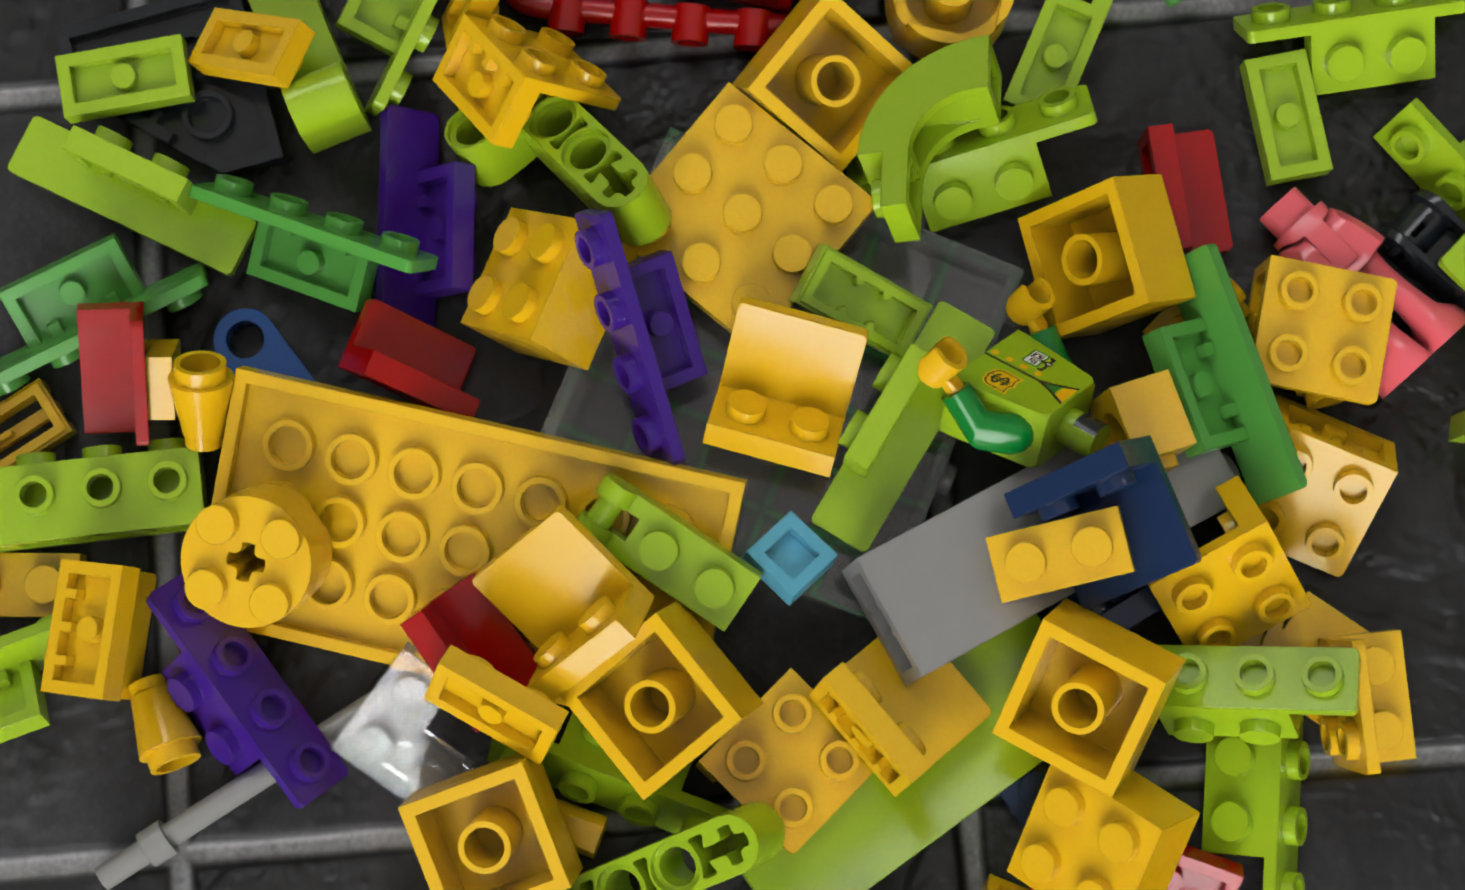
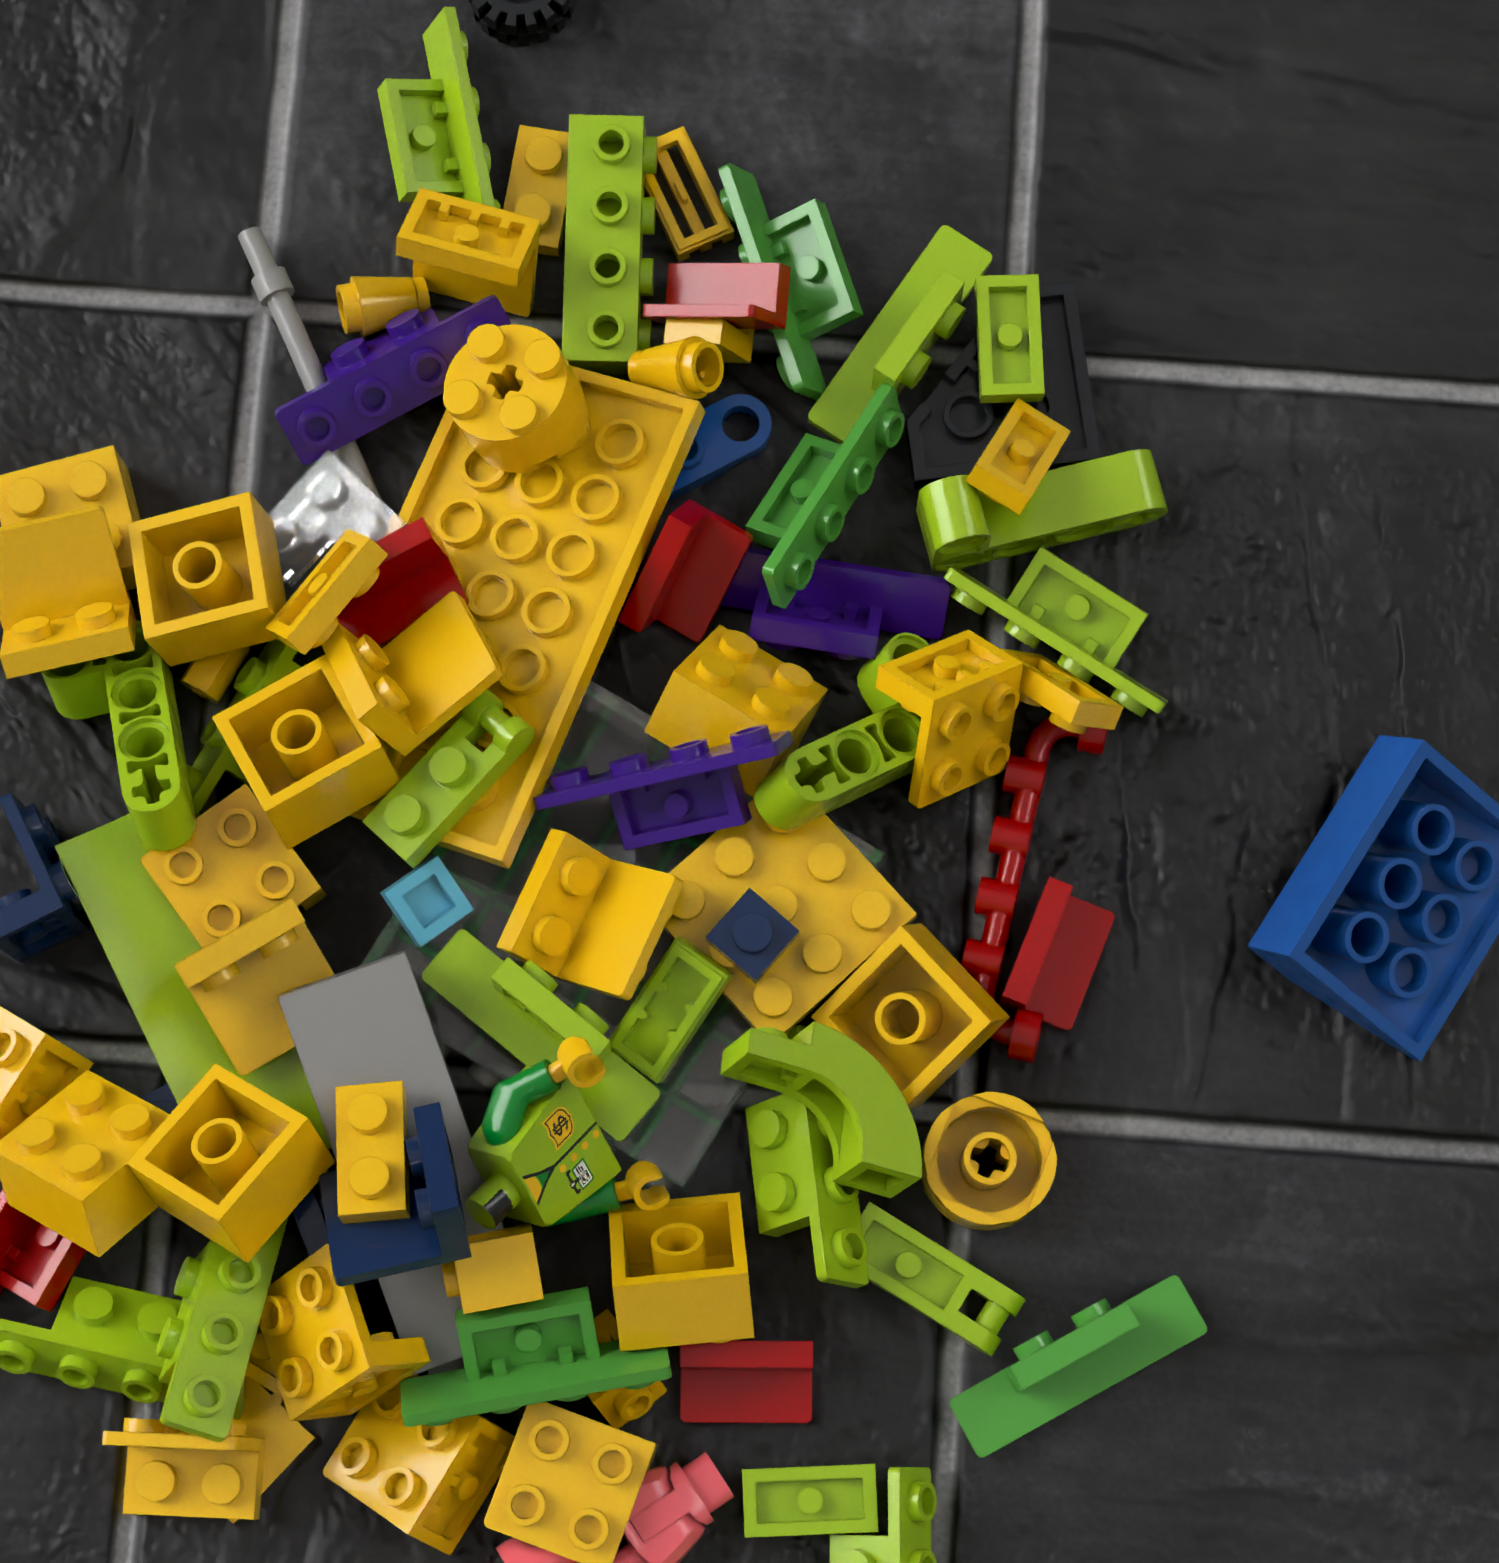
camera: 100 degrees right, 5 degrees down
none -> dark blue plate [706,888,799,984]

